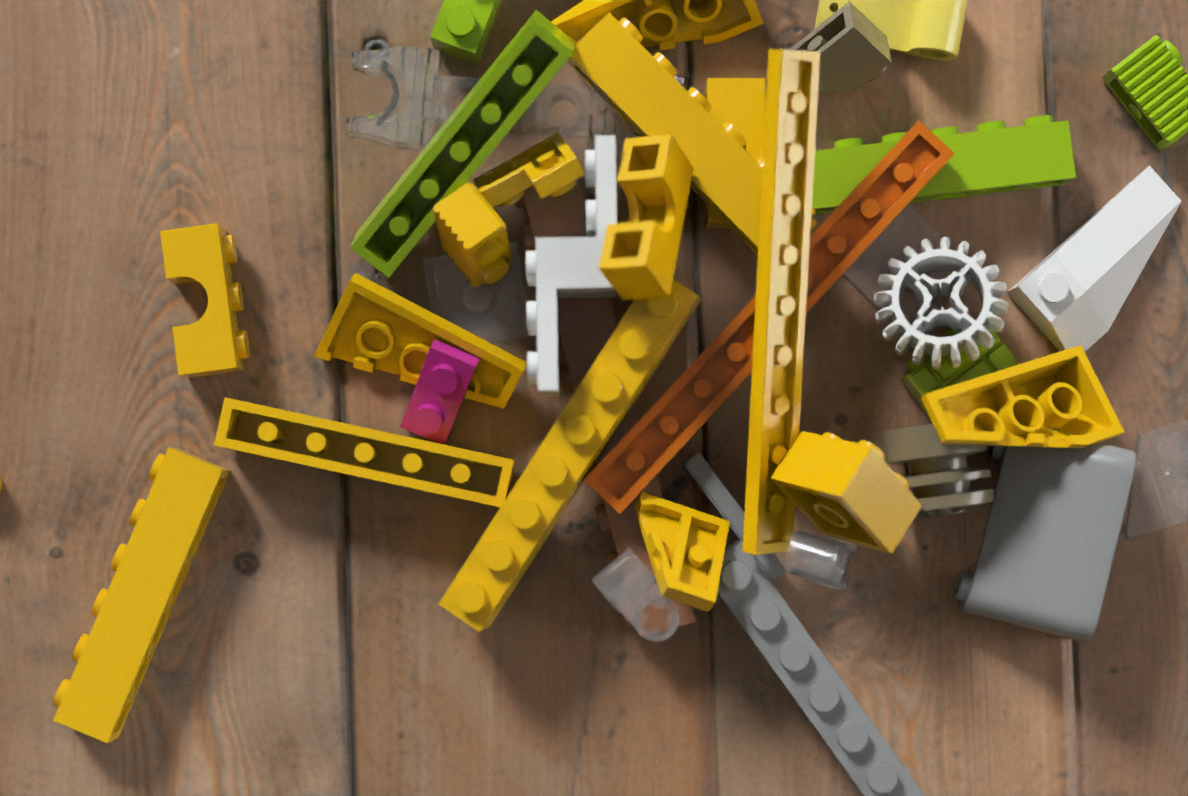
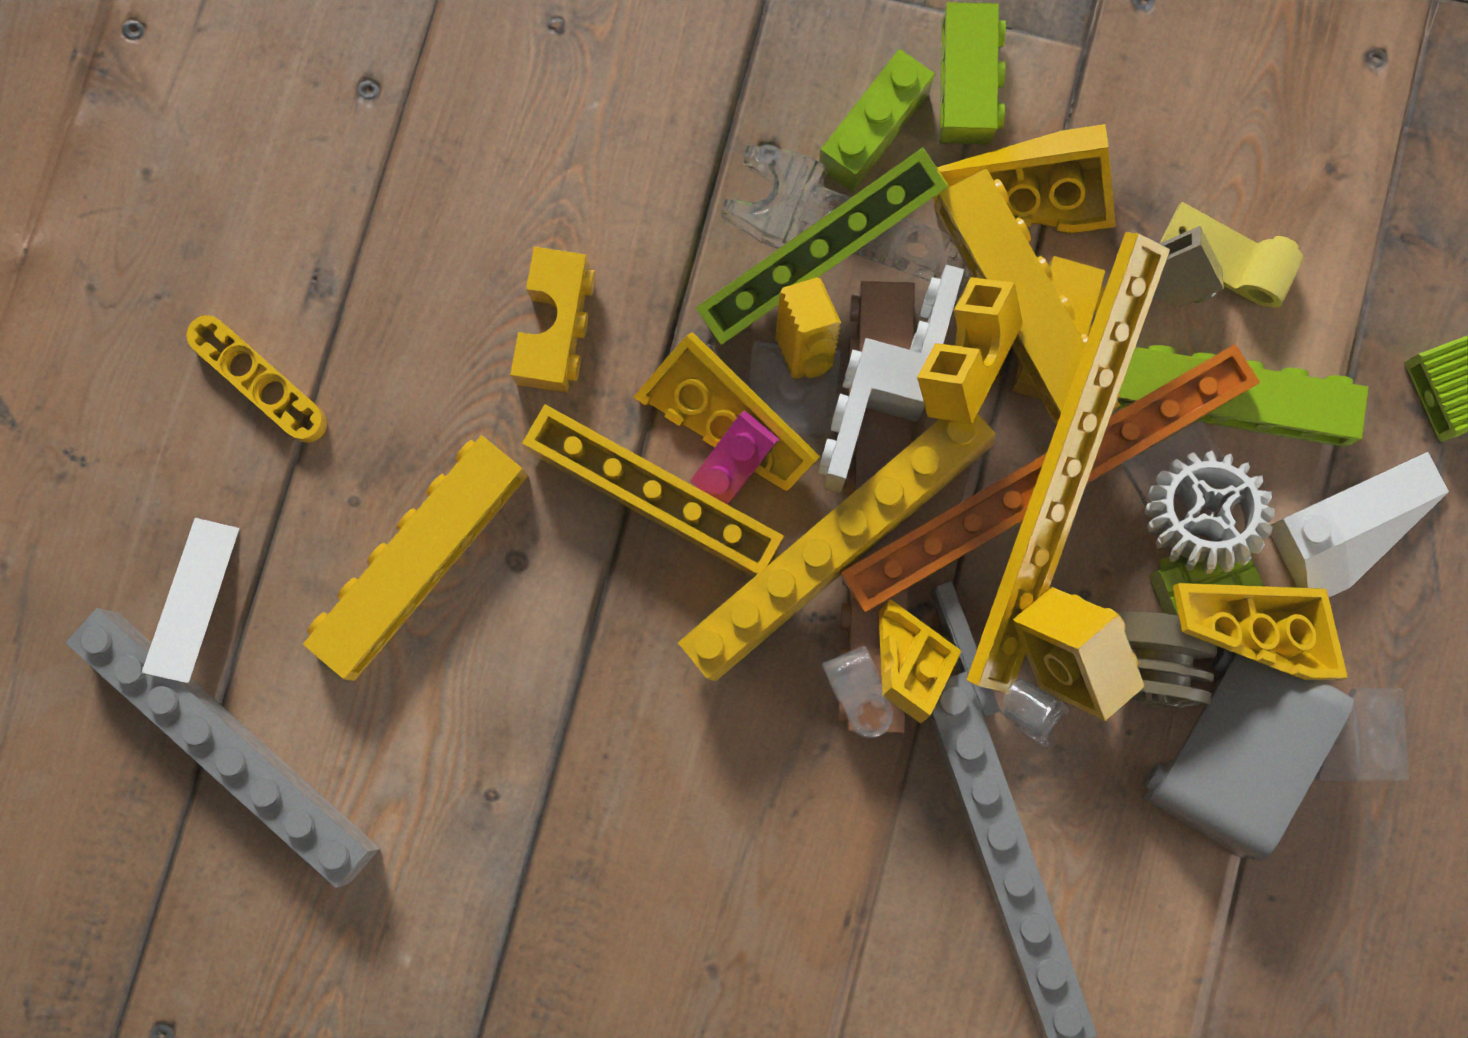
camera: 25 degrees right, 5 degrees down
yellow plate [473,132,585,208] -> none

